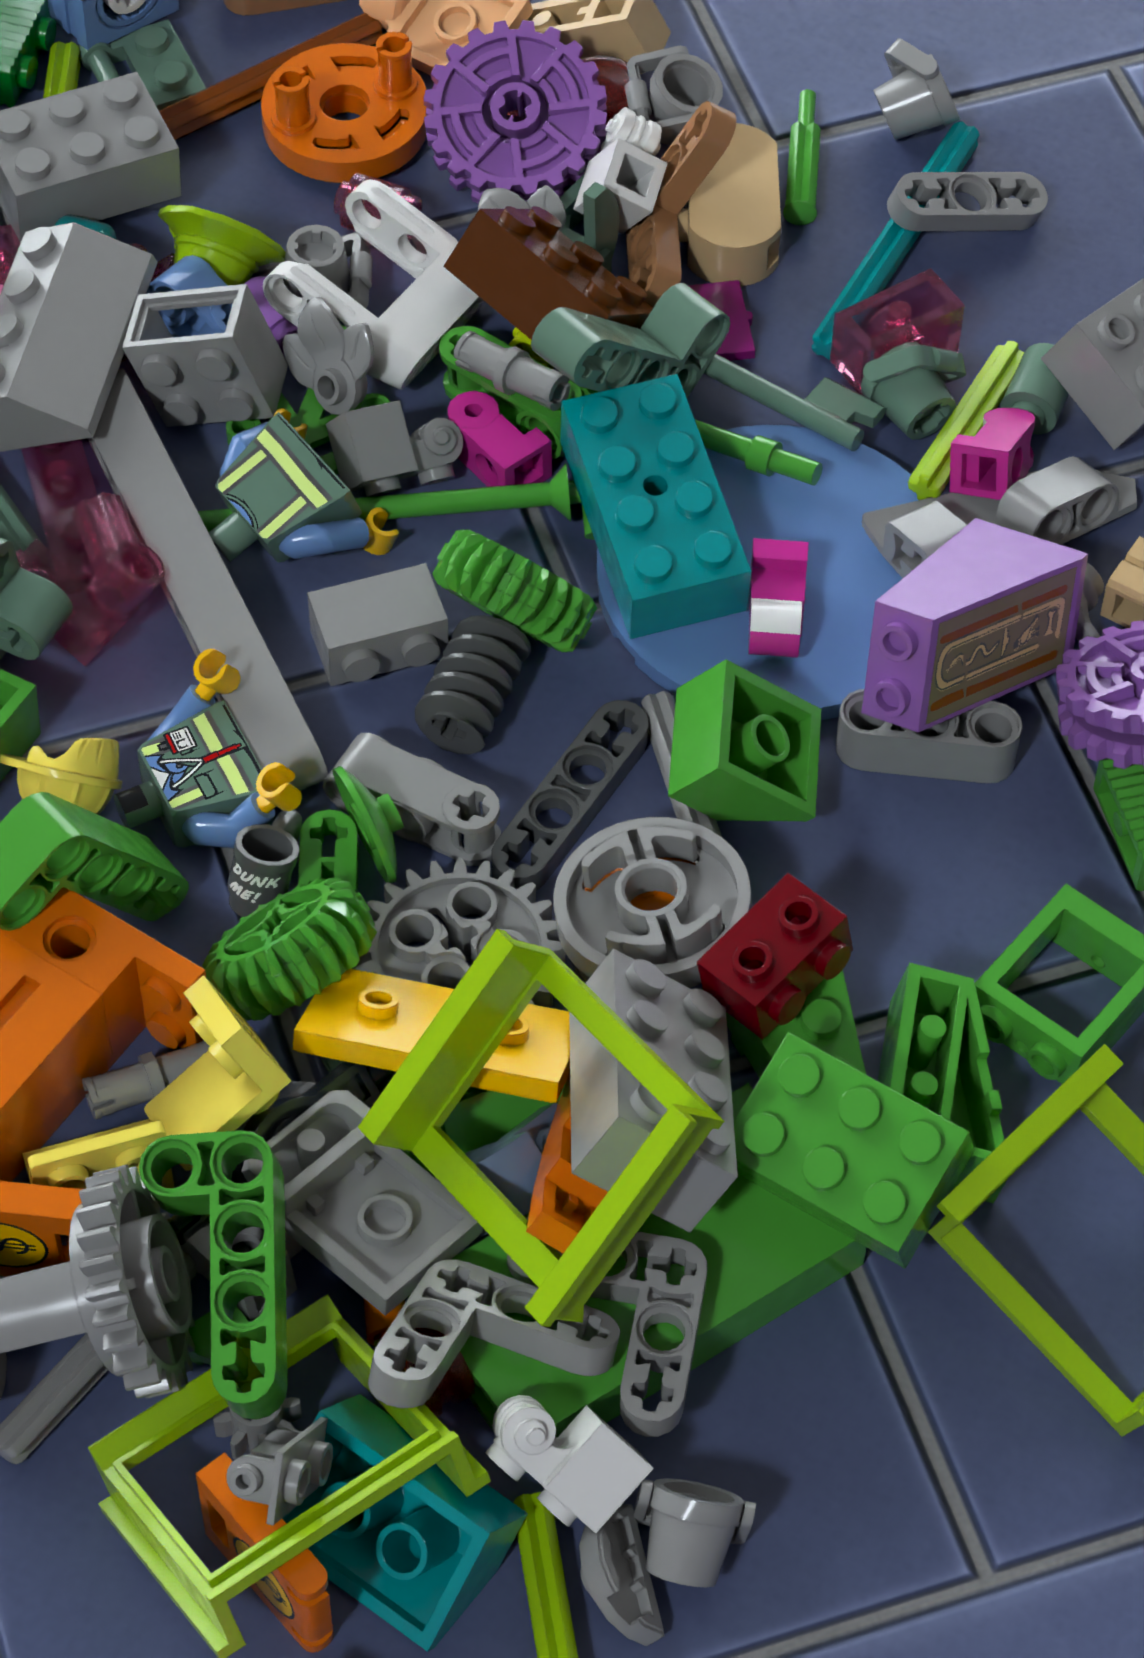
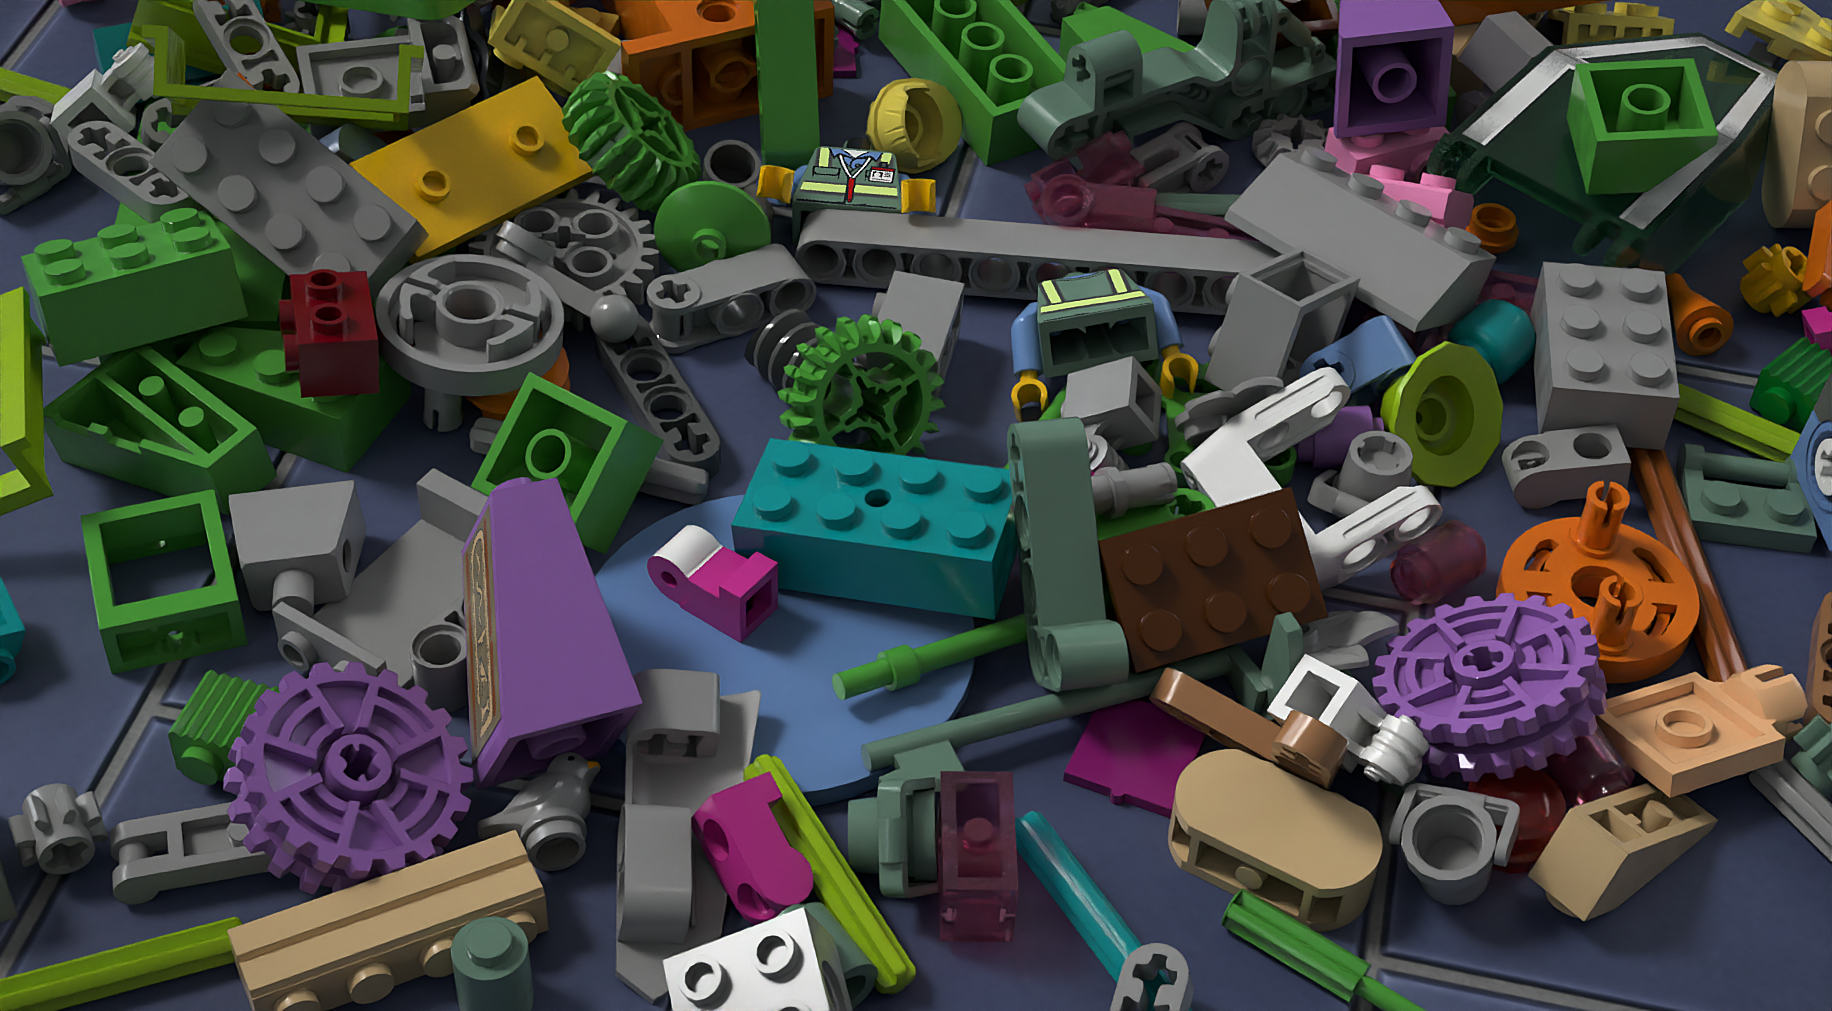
camera: 120 degrees right, 10 degrees down
none -> light grey torso [229,480,366,618]
none -> light grey panel [272,468,488,690]
none -> light grey piece [495,220,639,343]
none -> light grey leg [1501,423,1631,509]

